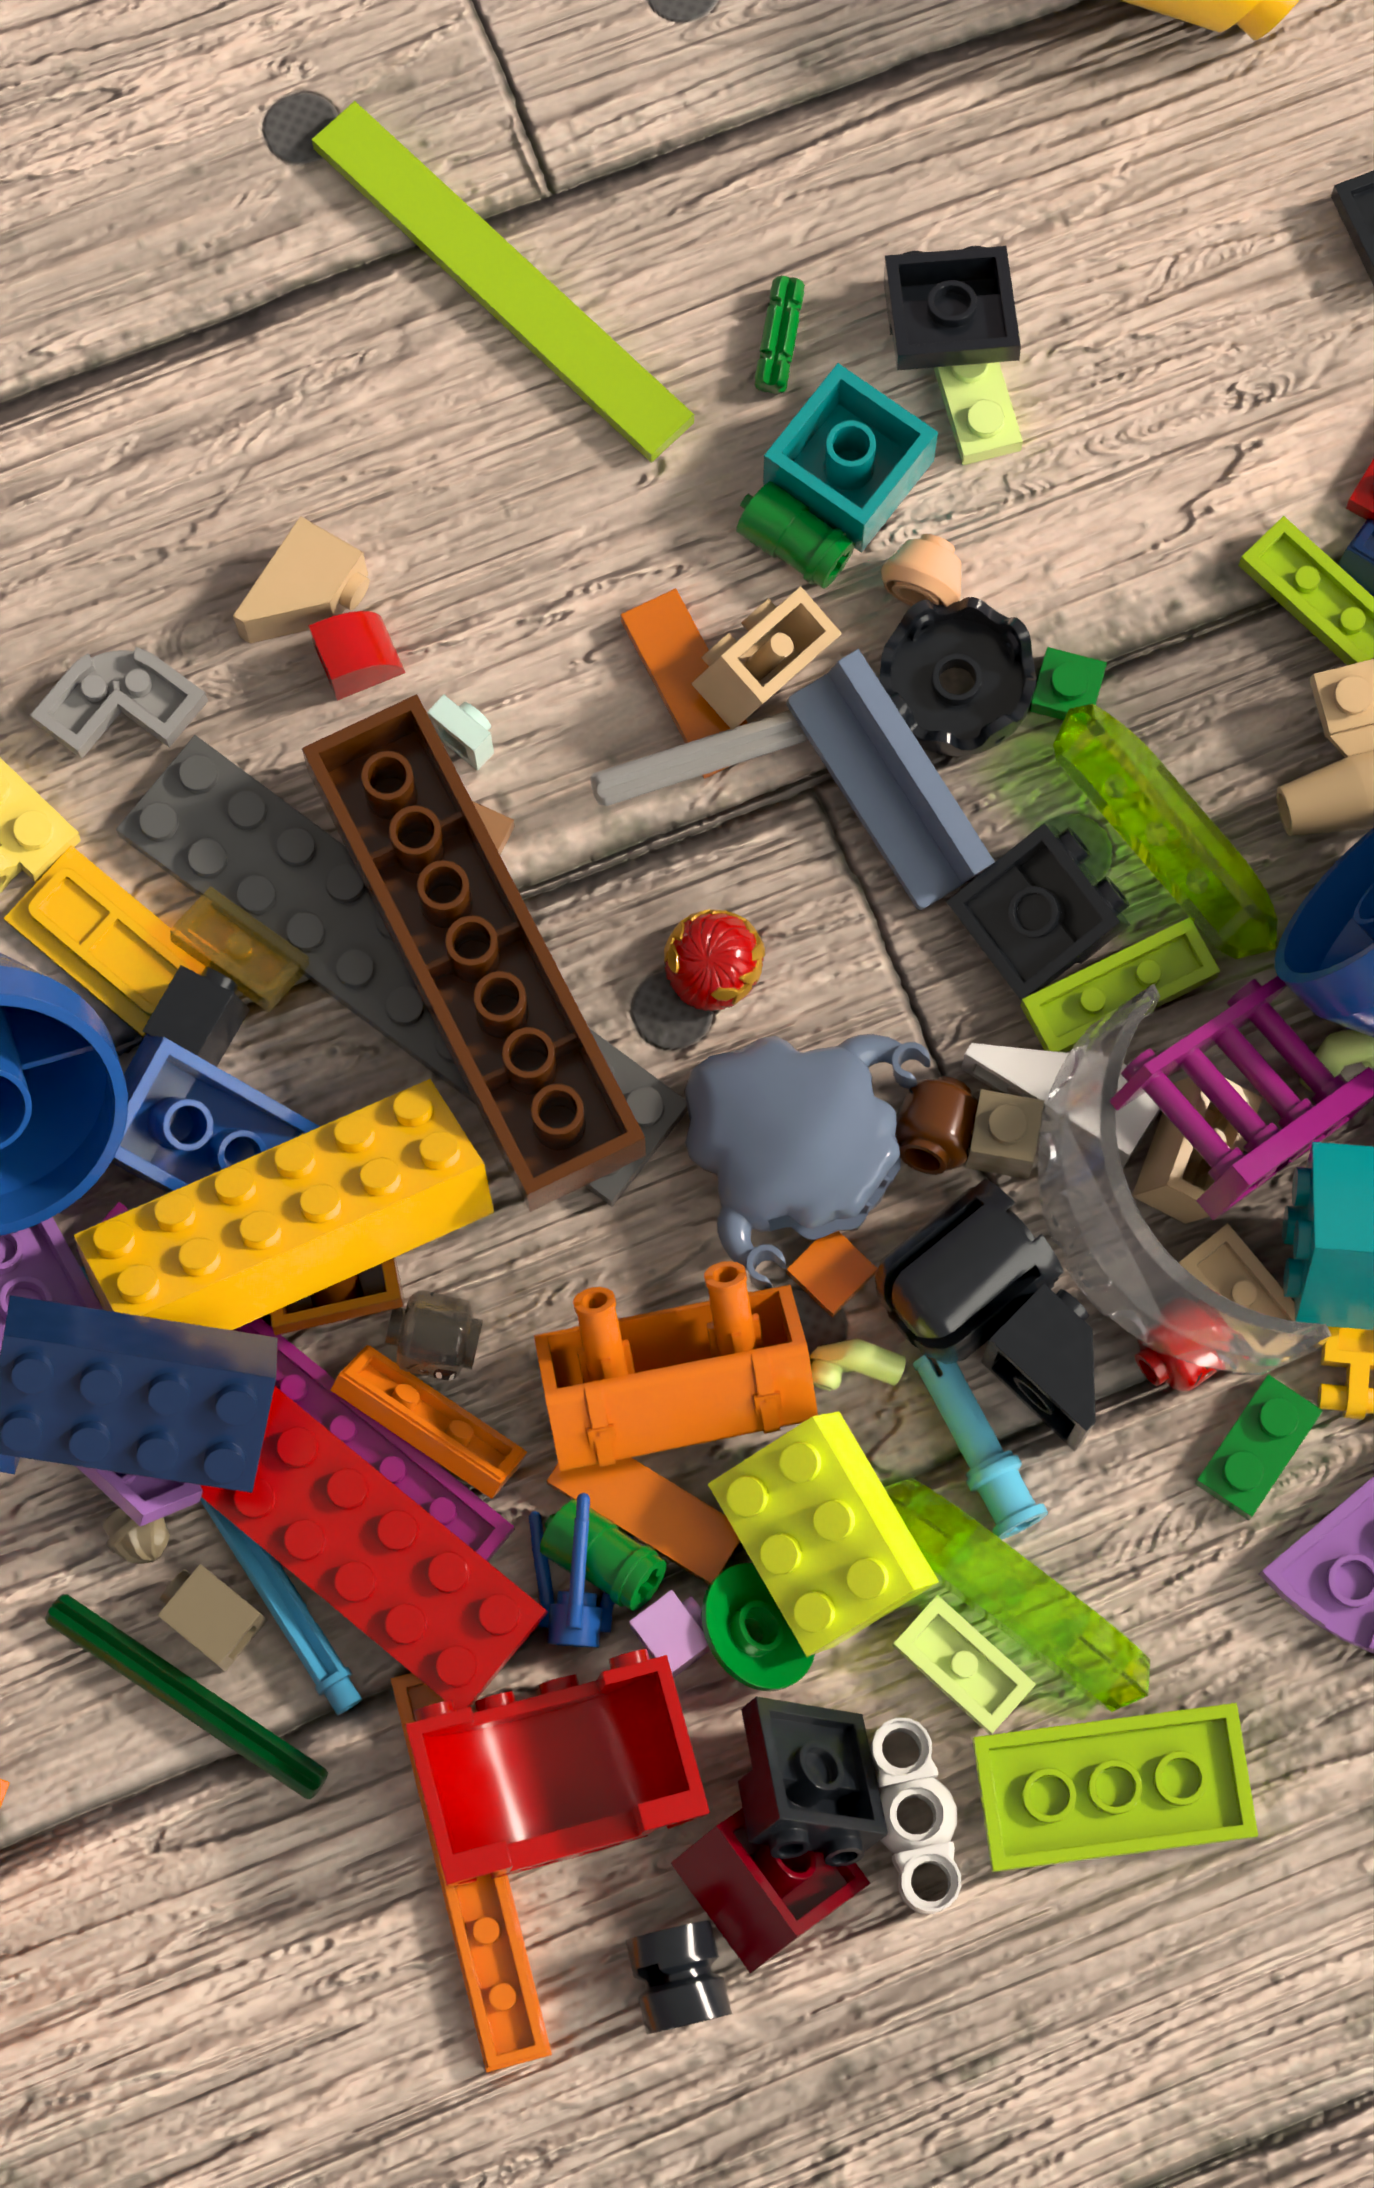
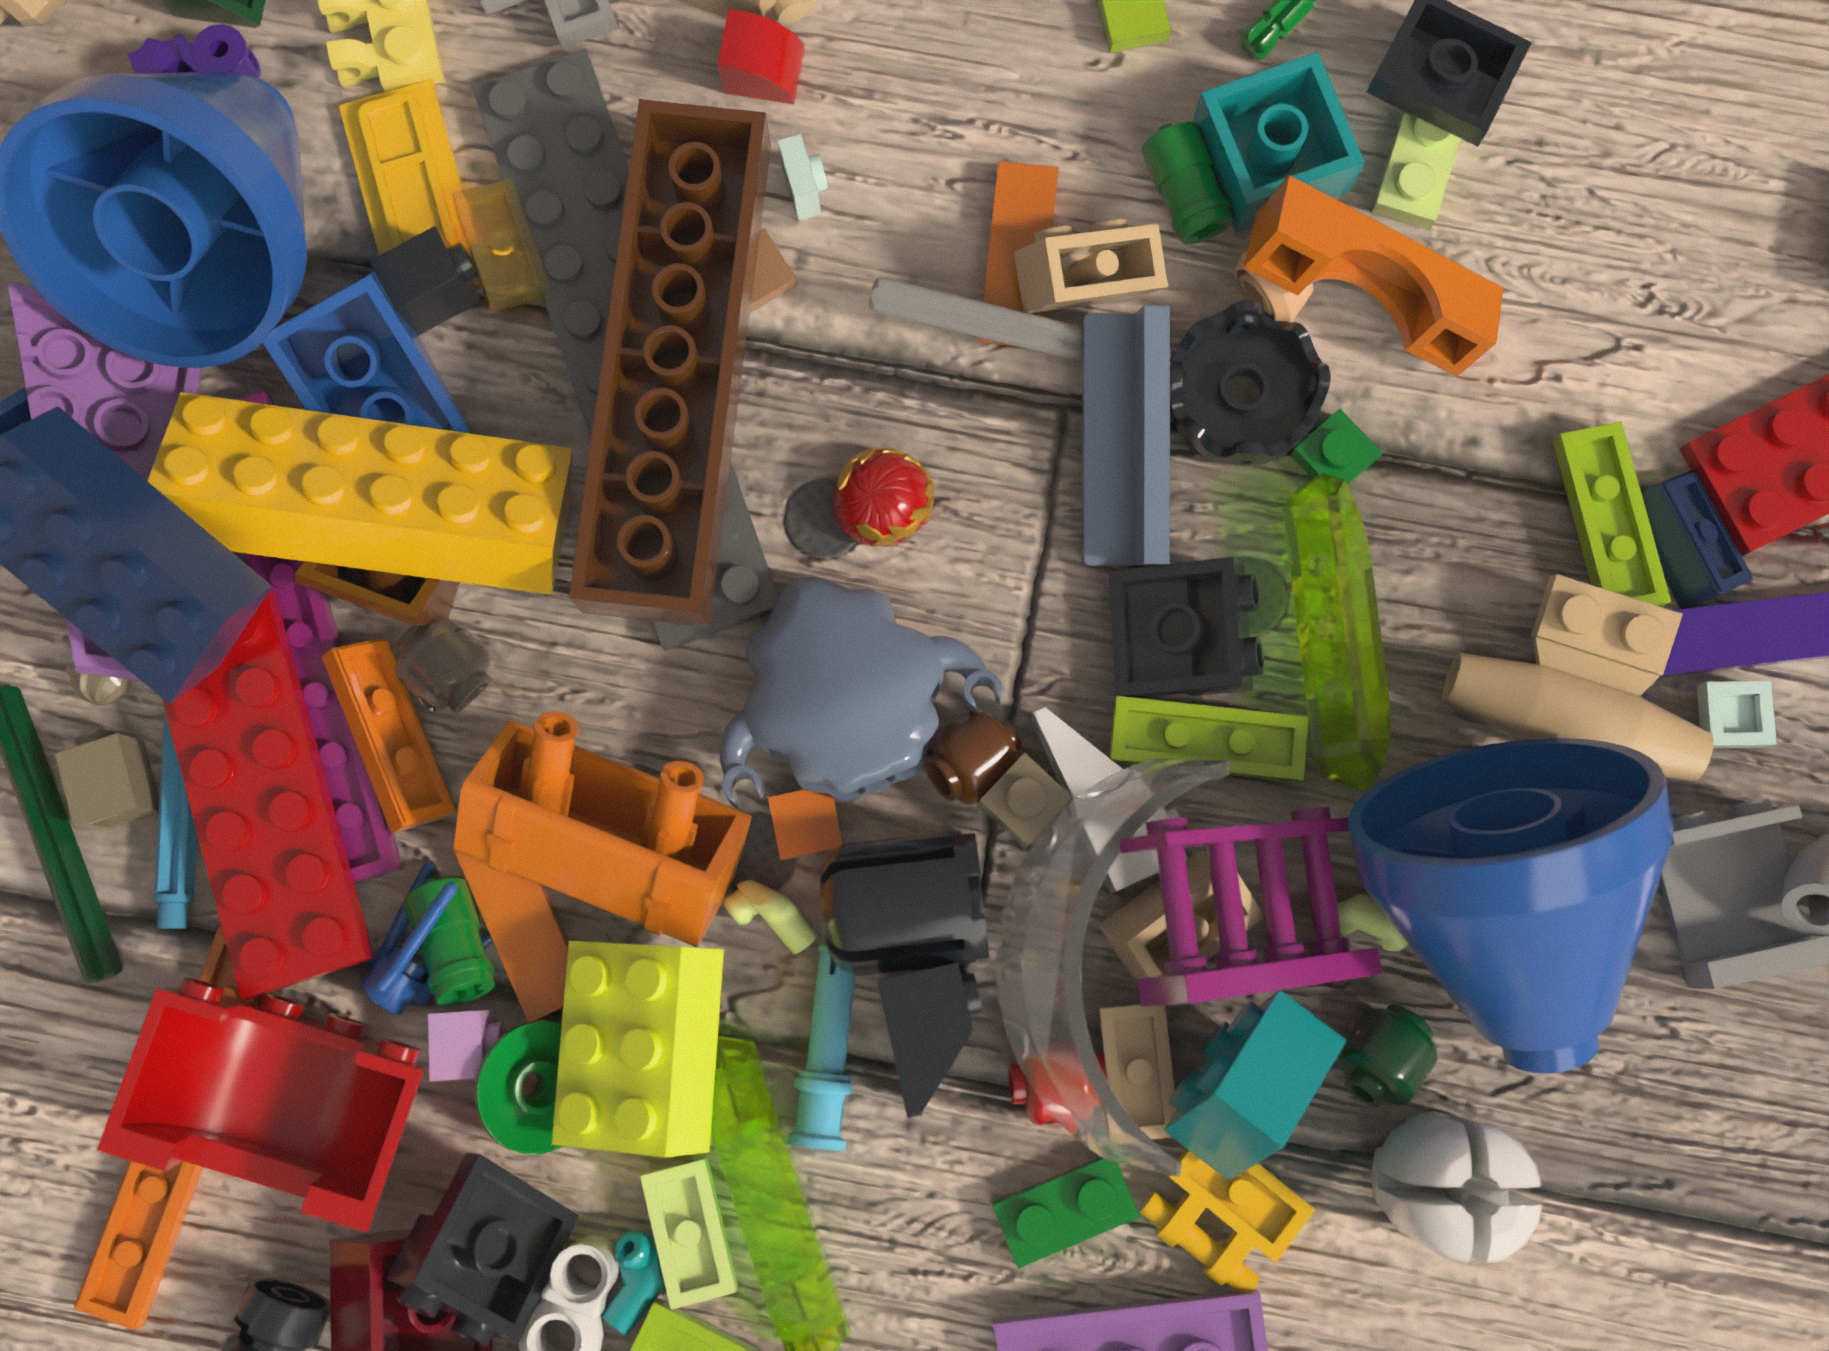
camera: 35 degrees right, 5 degrees up
none -> teal arm [602,1230,665,1336]
none -> orange arch [1244,175,1504,377]

